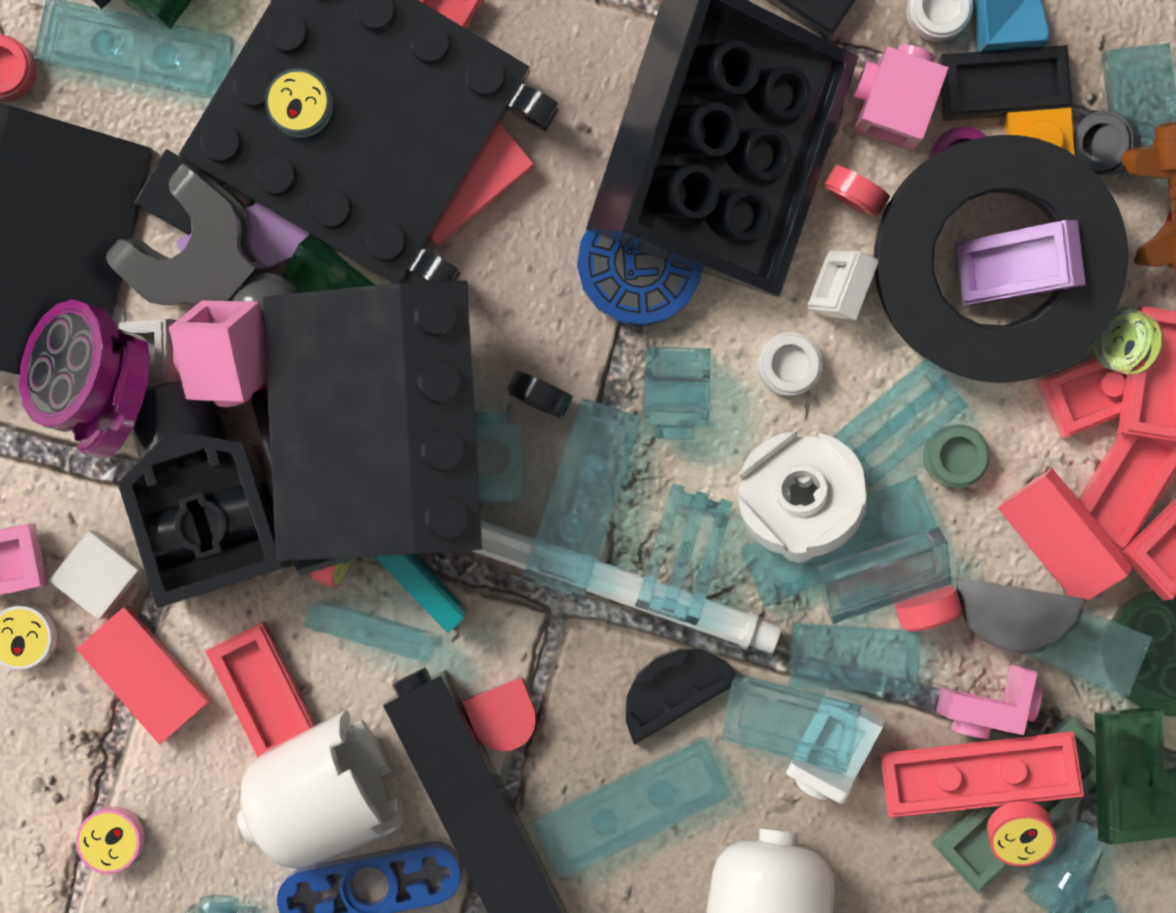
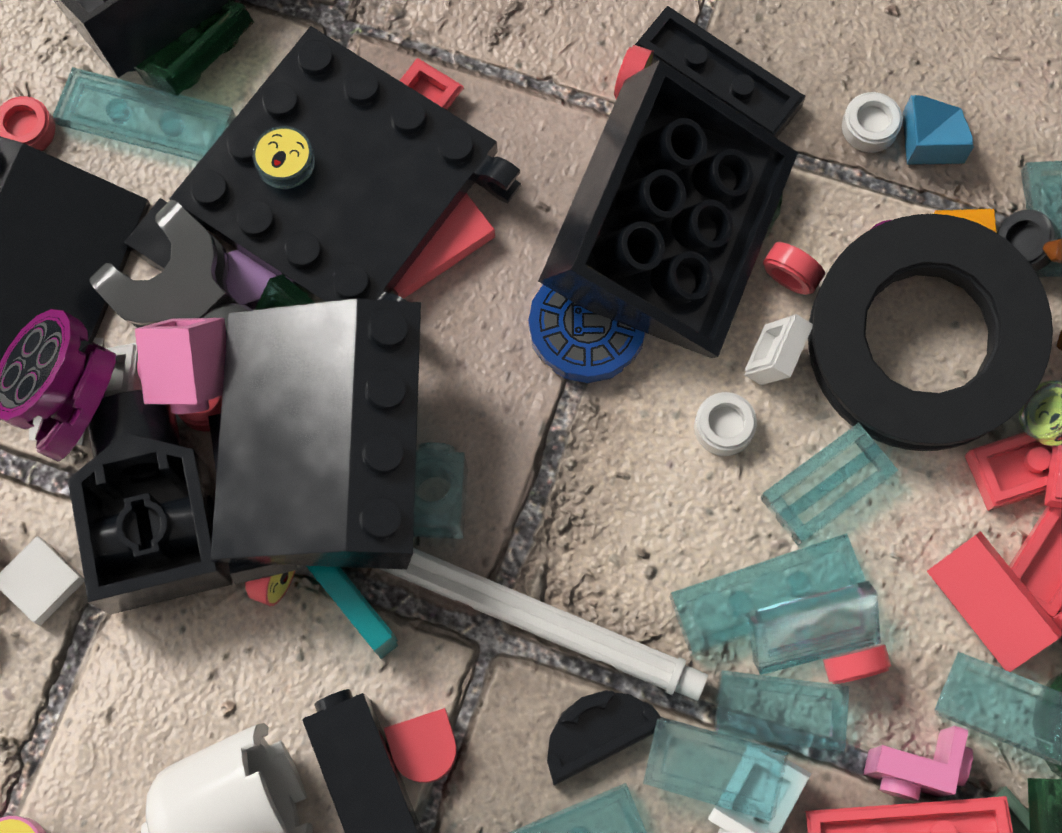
camera: 10 degrees right, 15 degrees down
coral tile [76,606,212,745] -> none
coral tile [205,621,317,757] -> none
clear light blue tile [303,600,439,663] -> none
black tile [507,370,573,418] -> none
clear light blue tile [522,398,642,599] -> none
clear light blue tile [635,483,733,626] -> none
clear light blue brick [642,346,711,440] -> none
white plate [738,431,867,563] -> none
bright pink brick [853,44,949,152] -> none
sand green tile [923,424,990,488] -> none
black tile [938,45,1073,121] -> none
lavender tile [955,220,1086,306] -> none
tile [956,577,1087,653] -> none

